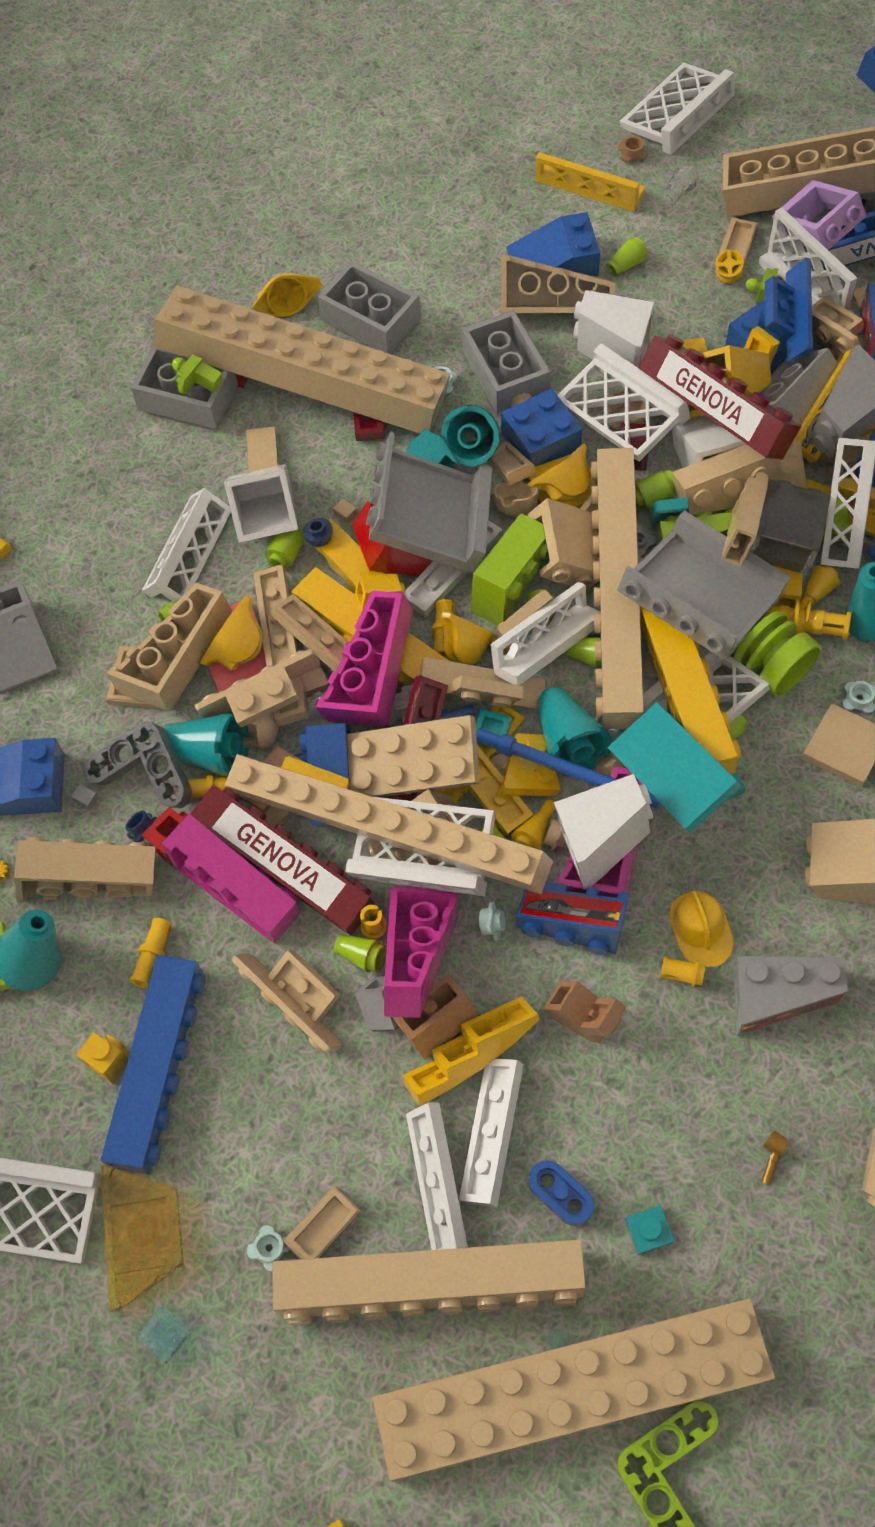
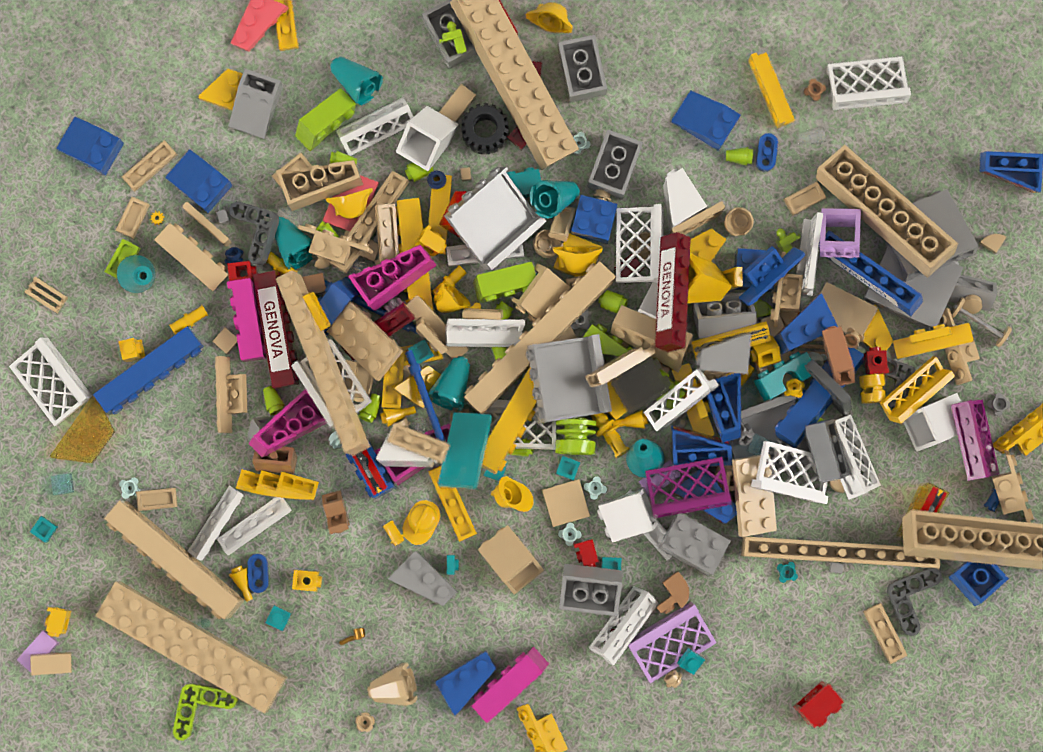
camera: 35 degrees right, 20 degrees up
yellow pin [360,905,388,939] -> none
tan wedge [501,253,616,313] -> none
teal tile [648,497,688,525] -> none
yellow wheel [715,249,744,284] -> none
none -> teal tile [30,516,58,543]
none -> tan tile [183,202,232,247]
none -> tan tile [212,327,238,355]
none -> yellow cone [229,565,253,602]
none -> yellow brick [292,570,322,591]
none -> lime wedge [295,88,356,152]
none -> teal cone [330,56,383,105]
none -> tan tile [387,423,450,464]
none -> yellow tile [428,465,477,542]
none -> teal plate [447,555,459,575]
none -> black tyre [461,103,509,155]
none -> yellow piece [491,476,534,512]
none -> teal tile [556,456,581,481]
none -> tan tile [669,201,725,235]
none -> tan hair [724,207,754,236]
none -> blue plate [756,133,778,172]

